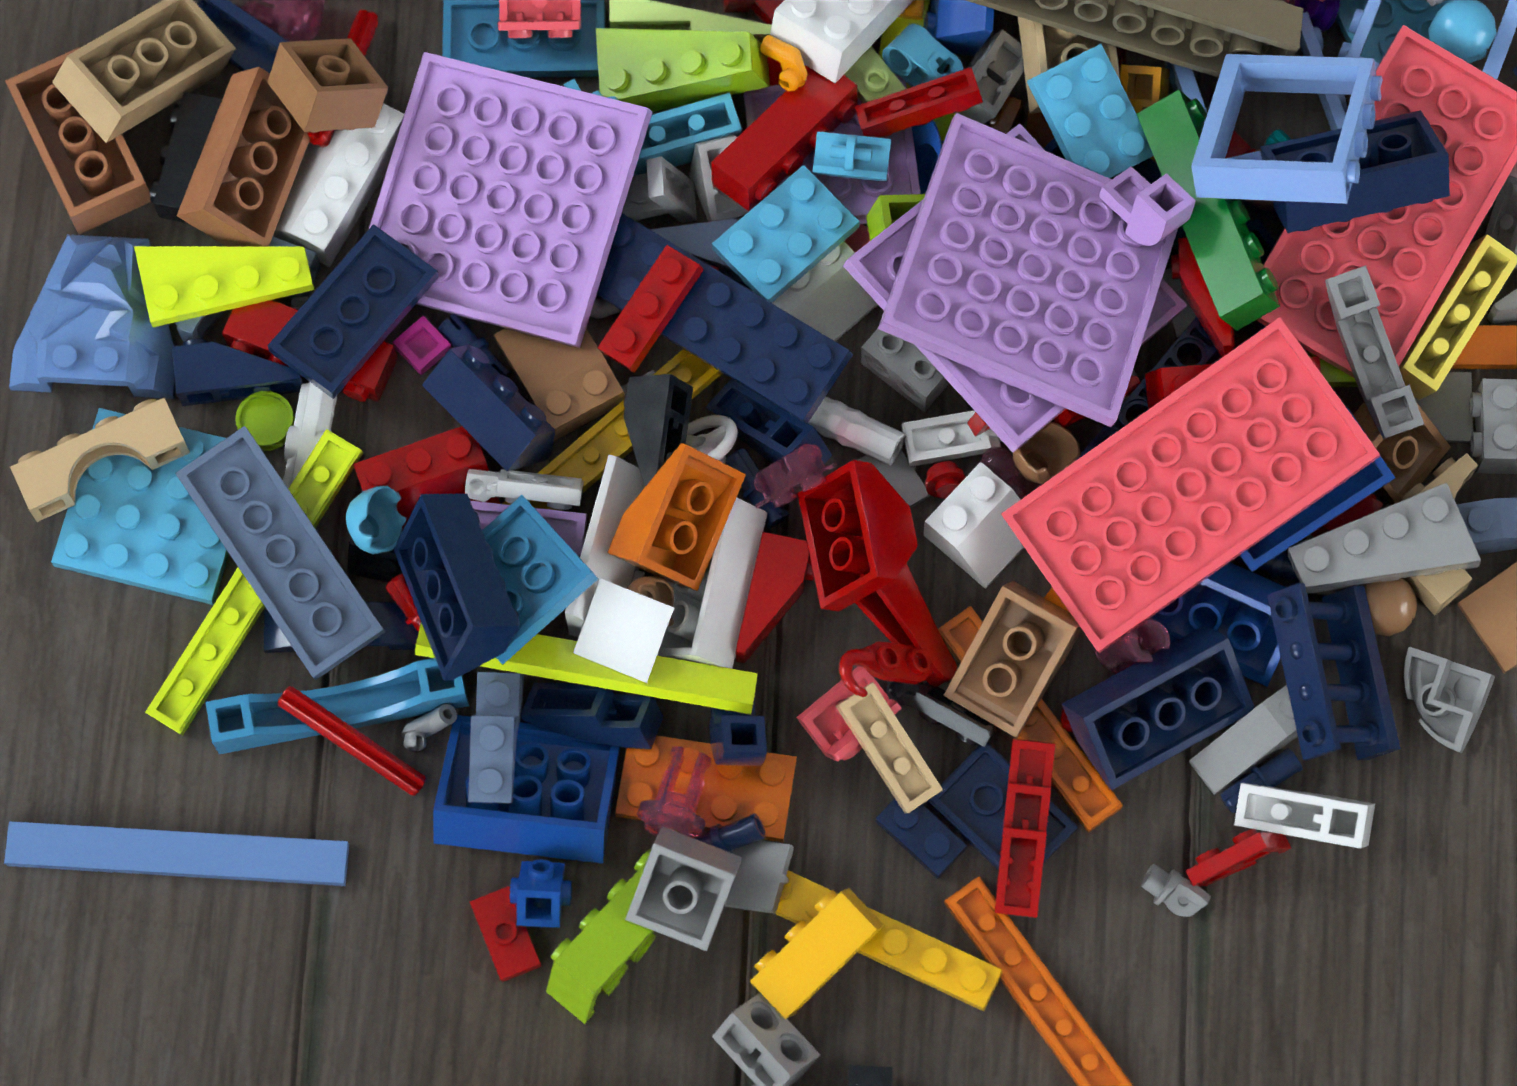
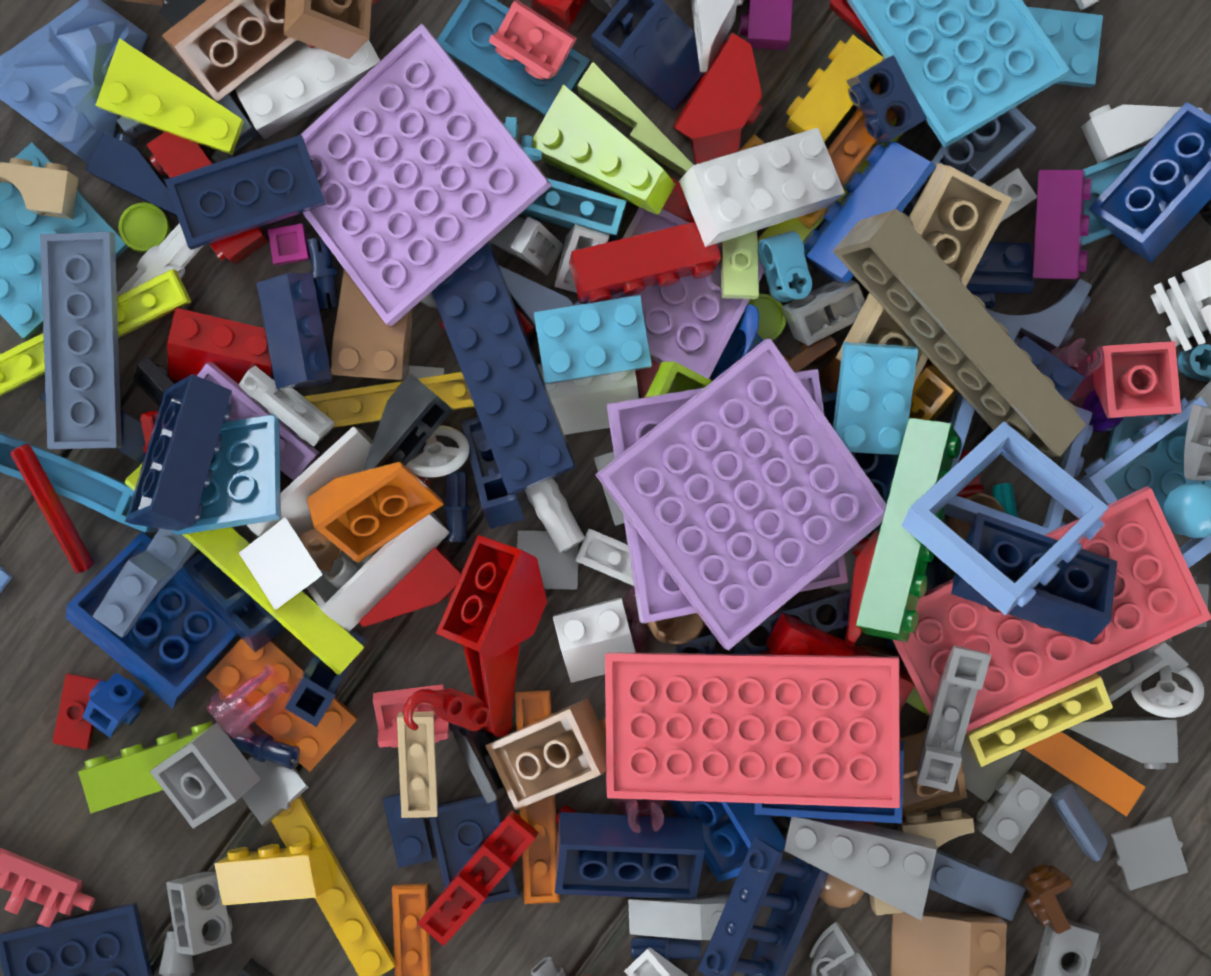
camera: 35 degrees right, 15 degrees up
medium azure hair [345,485,406,554] -> none
light grey arm [401,704,457,751] -> none
red plate [597,245,704,373] -> none
clear pink hinge [754,444,838,509] -> none
light orange arm [760,35,807,92] -> none
medium azure hips [812,131,892,182] -> none
red plate [854,67,983,138] -> none
red plate [925,461,966,499] -> none
lavender brick [1099,166,1196,246] -> none

